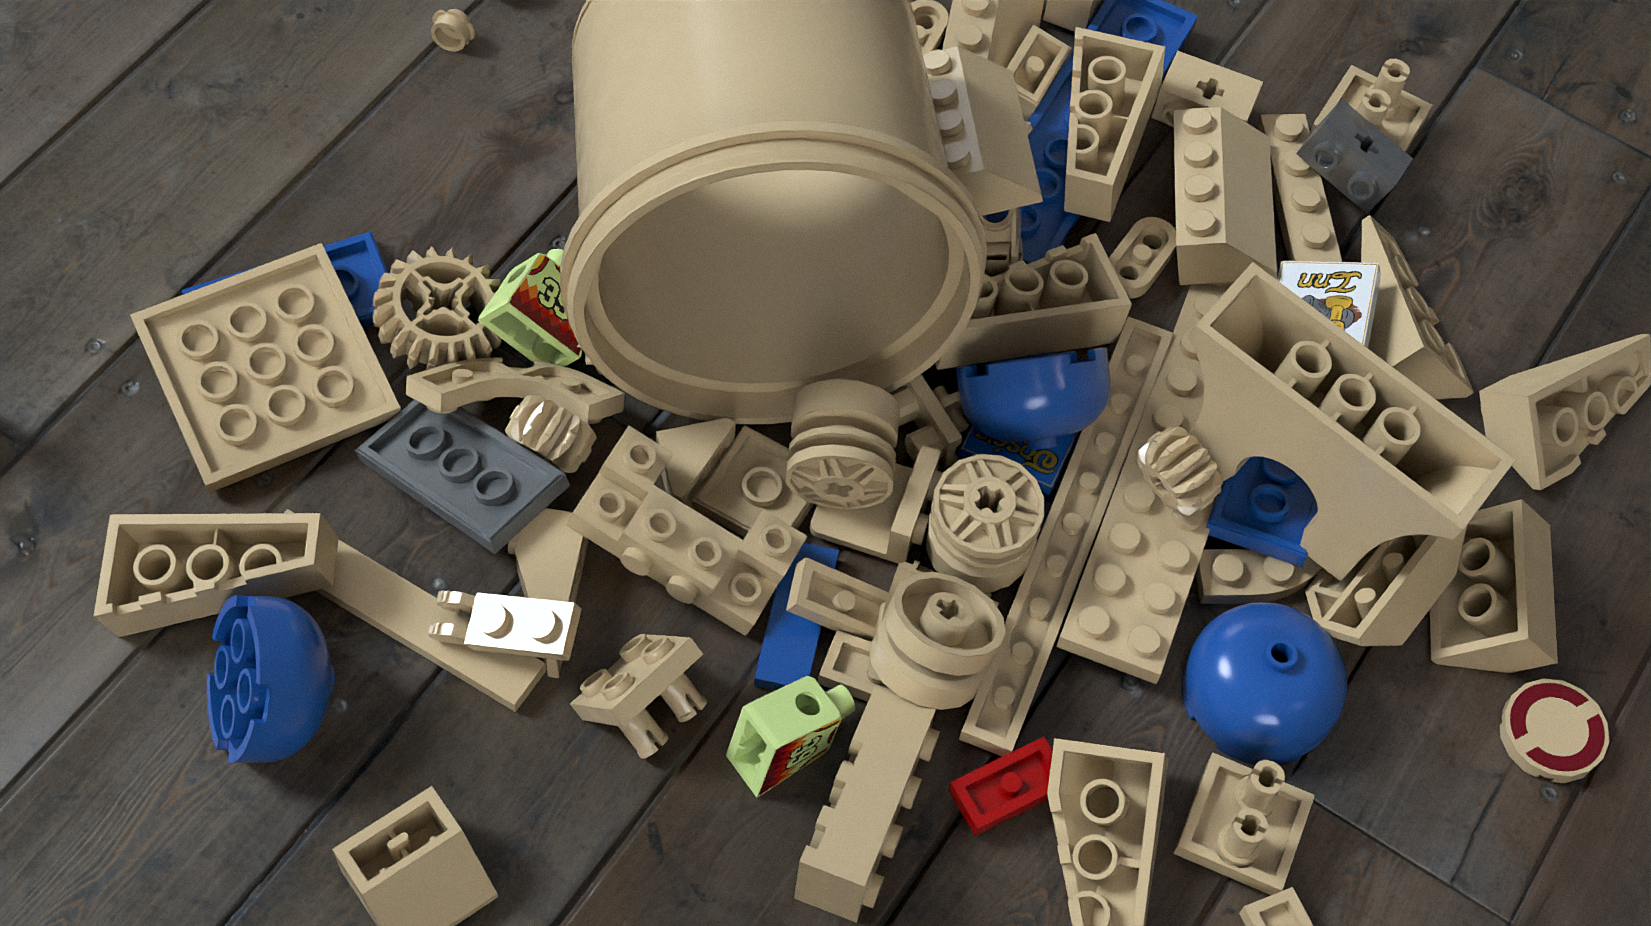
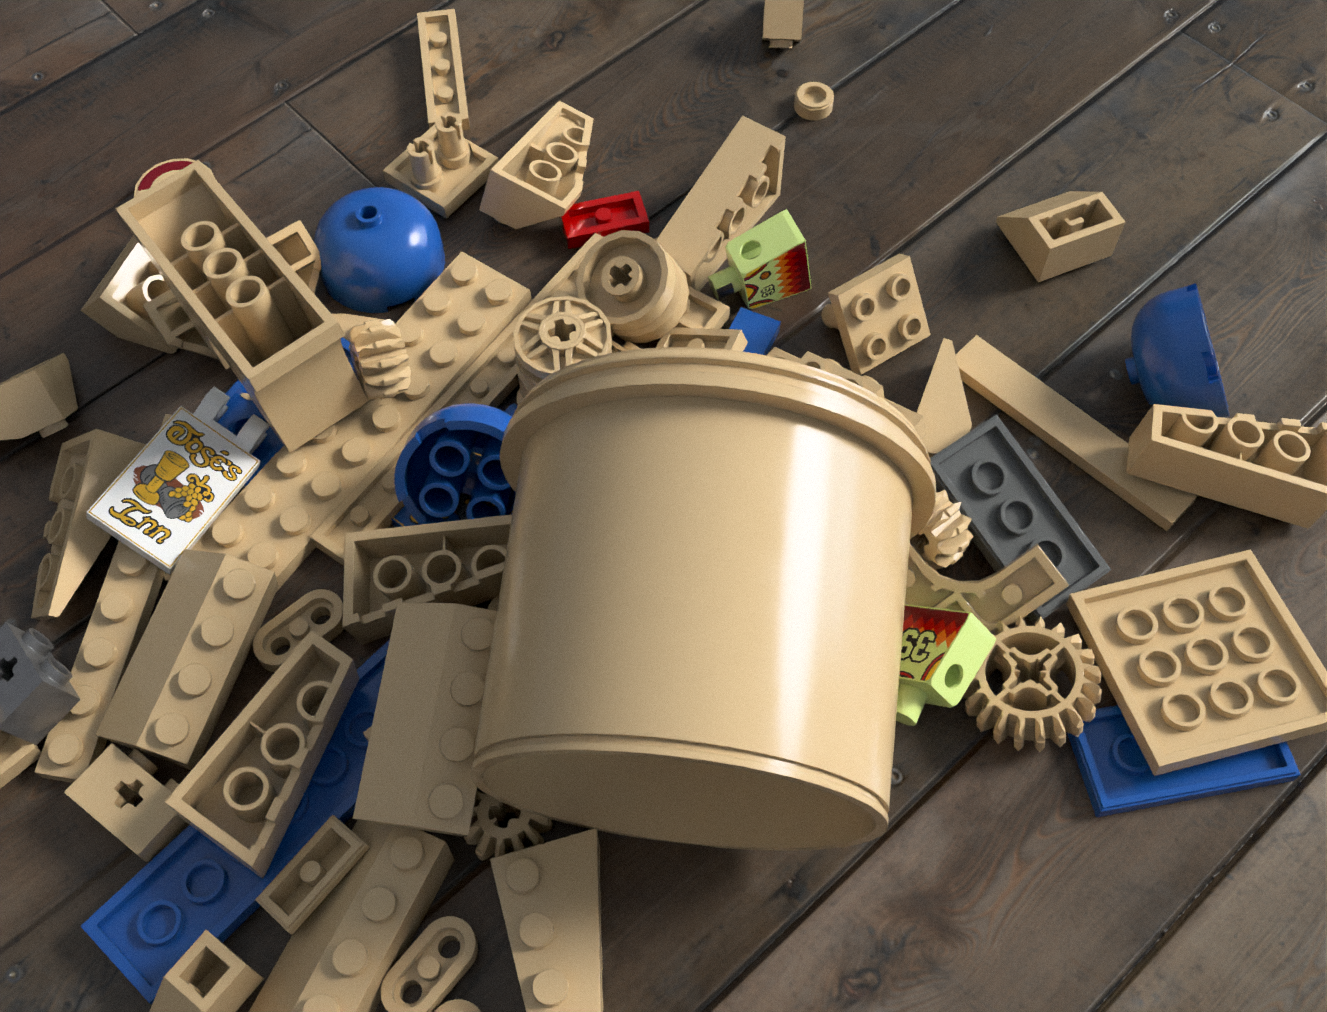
camera: 160 degrees left, 0 degrees up
hinge [427,590,582,661] -> none

